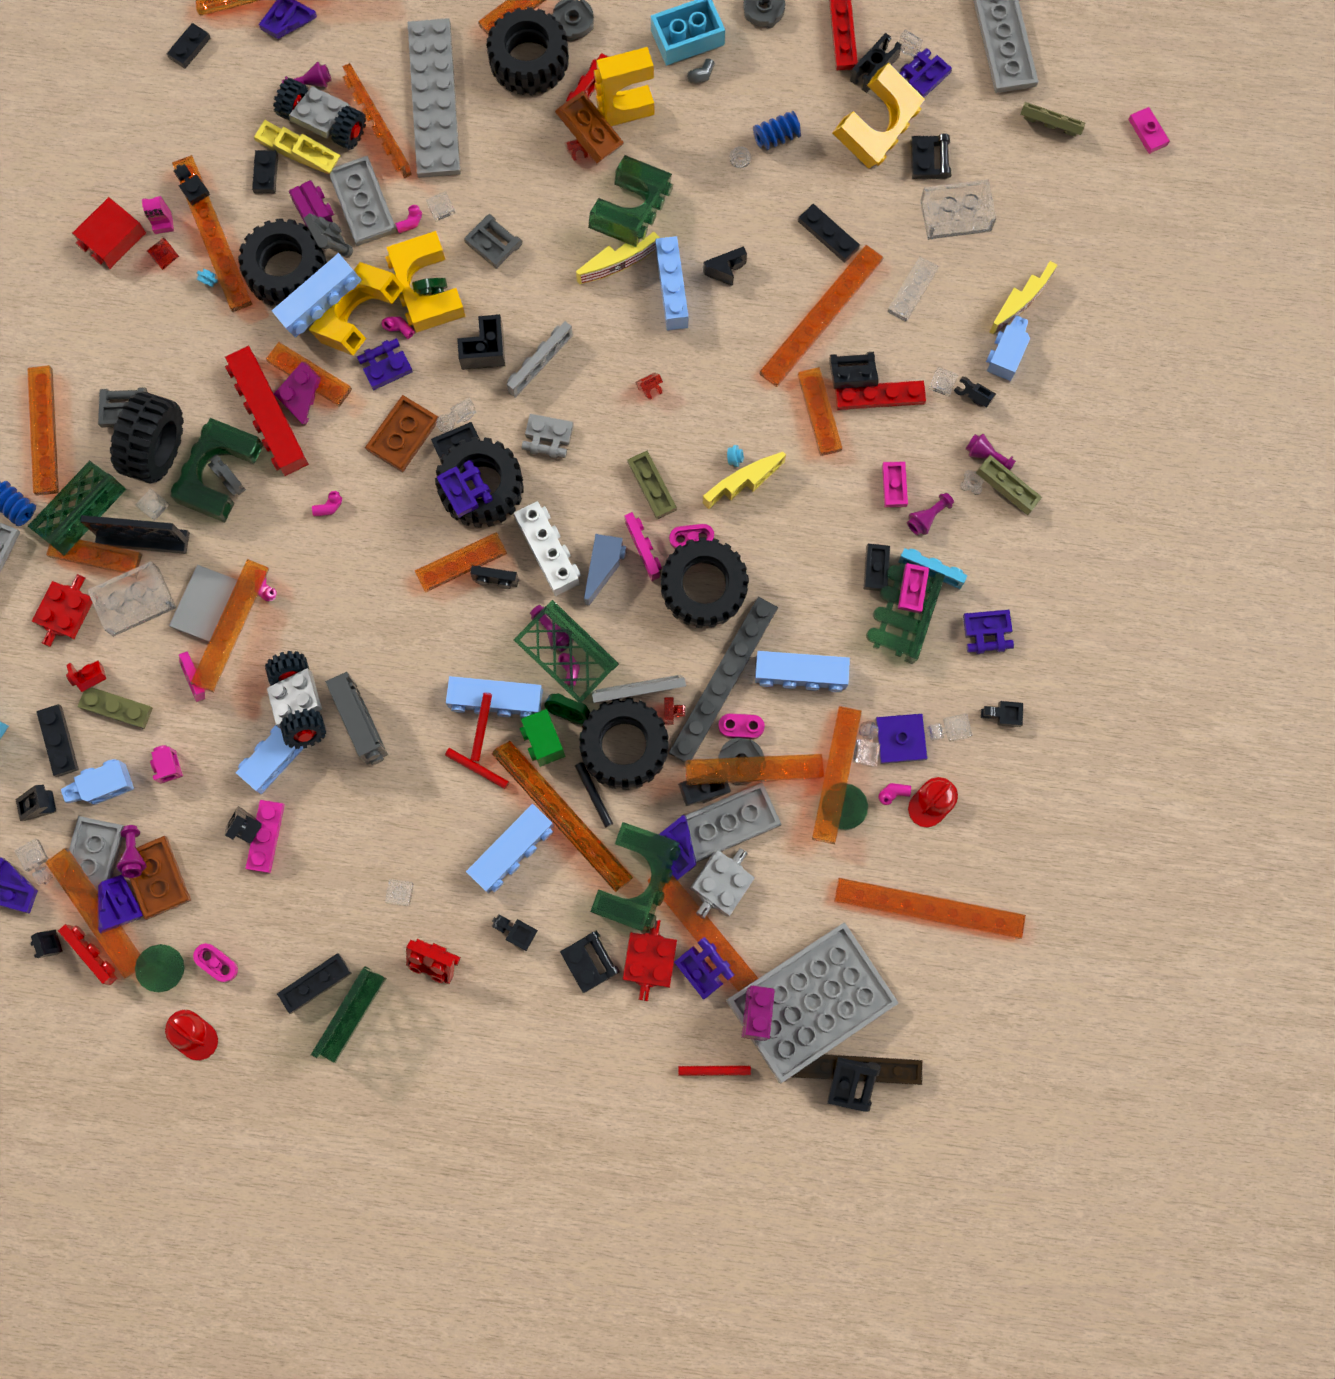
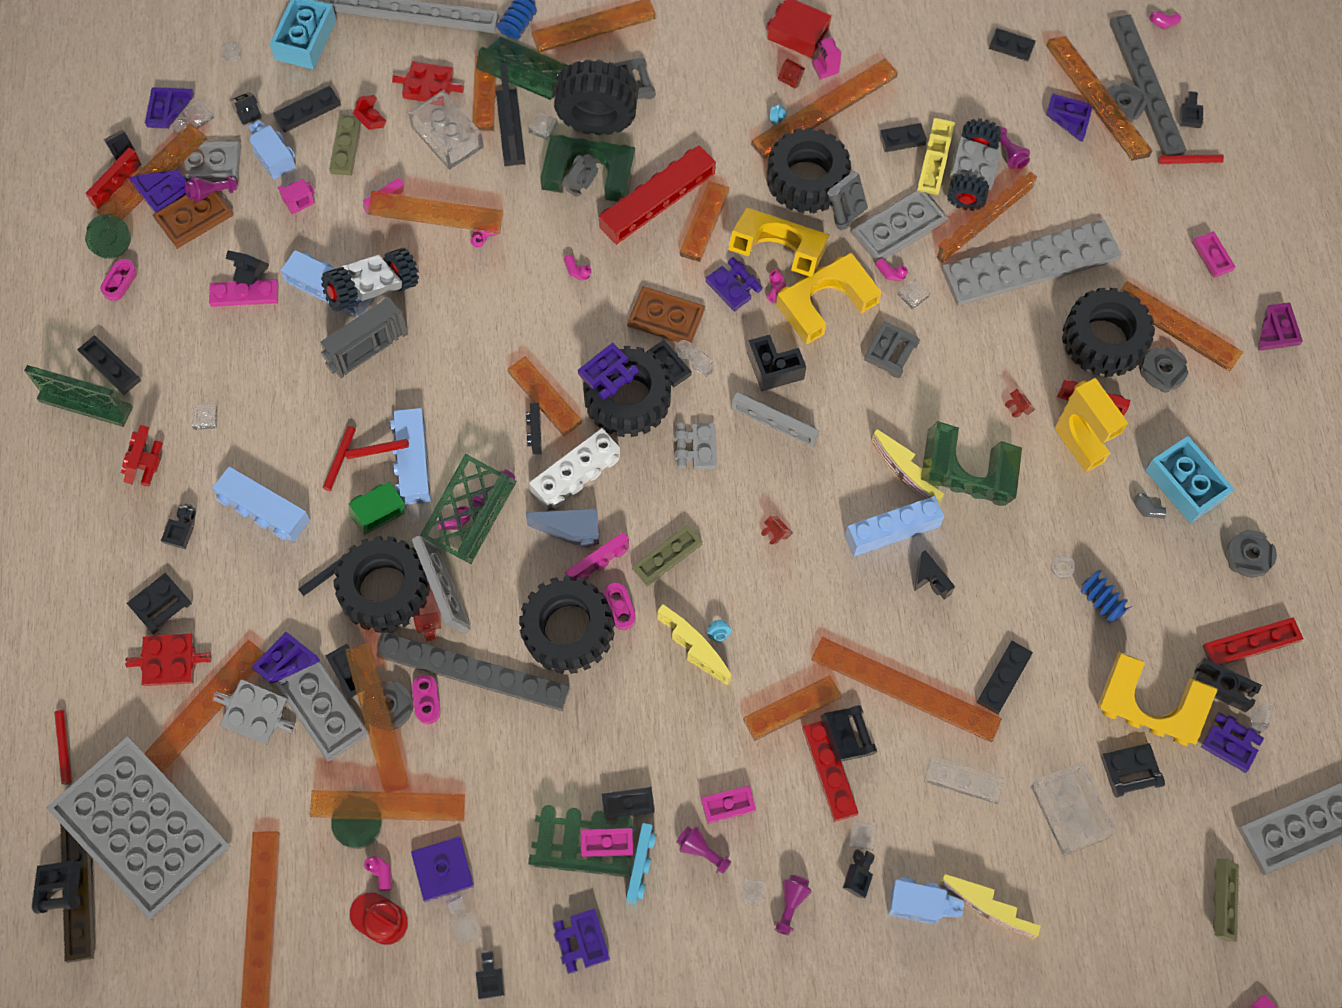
camera: 75 degrees right, 10 degrees down
red piece [165,1010,218,1061] -> none
light grey tile [169,565,241,644] -> none
black plate [173,164,210,206] -> none
light blue brick [272,253,362,338] -> none
magenta wing [274,362,321,424] -> none
magenta brick [289,180,334,230] -> none
dark green plate [412,278,448,296] -> none
clear orange plate [492,741,633,892] -> none
dark green plate [544,693,590,725] -> none
dark orange tile [555,91,624,164] -> none
clear green arch [590,822,681,932] -> none
dark purple plate [674,937,735,1000] -> none
magenta brick [741,986,775,1041] -> none
light blue brick [755,651,850,692] -> none
clear plate [853,721,880,767] -> none
olive plate [976,455,1042,515] -> none

